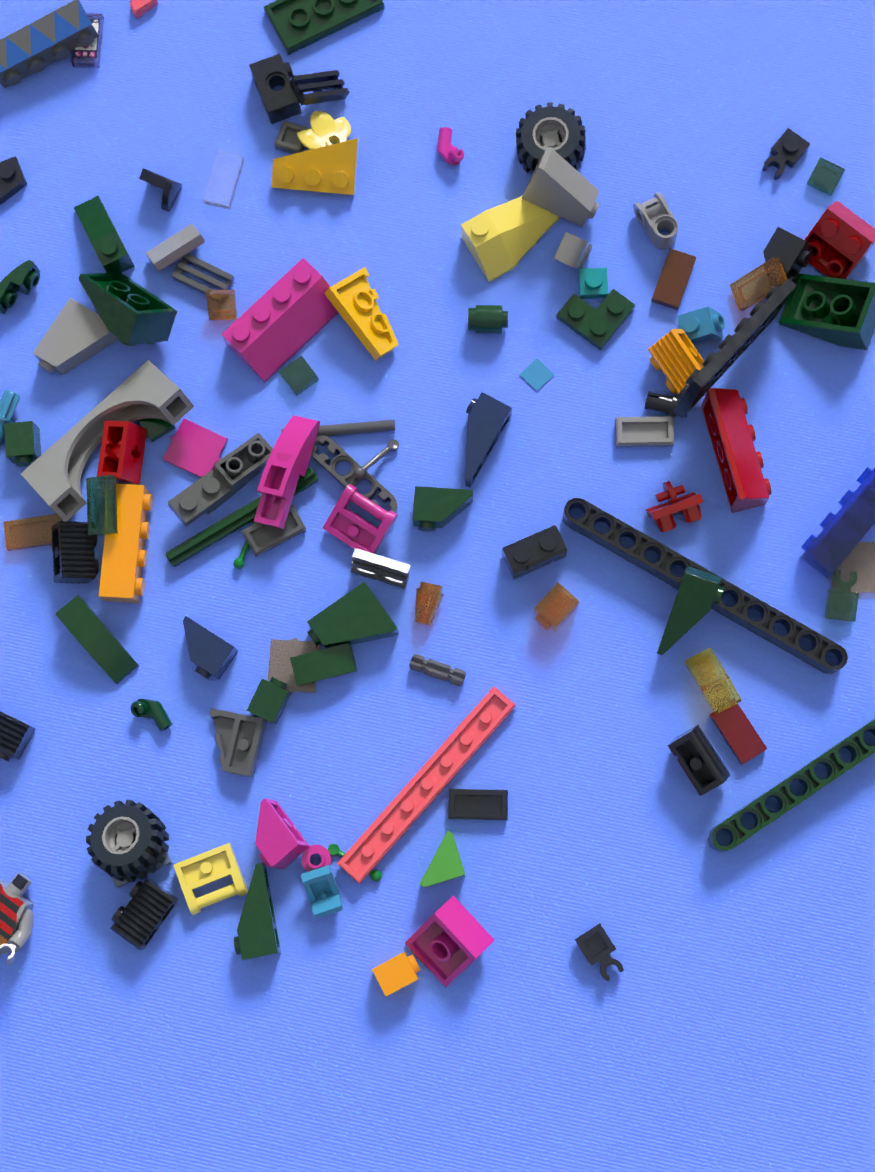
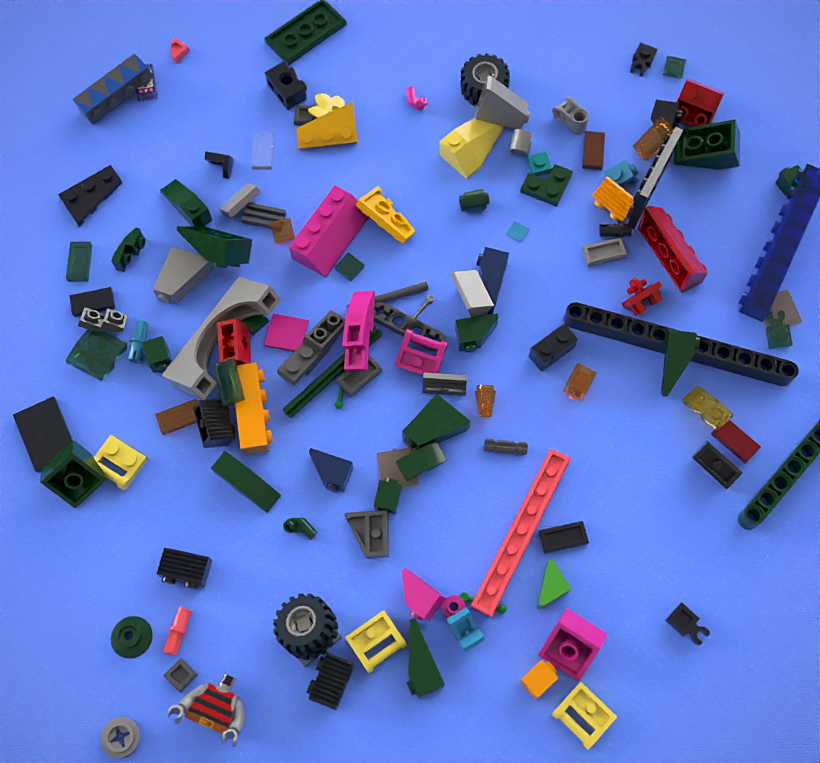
camera: 20 degrees left, 10 degrees down
black tile [289,70,350,106] -> none
none -> slope [450,270,494,317]
none -> light yellow plate [551,682,617,750]

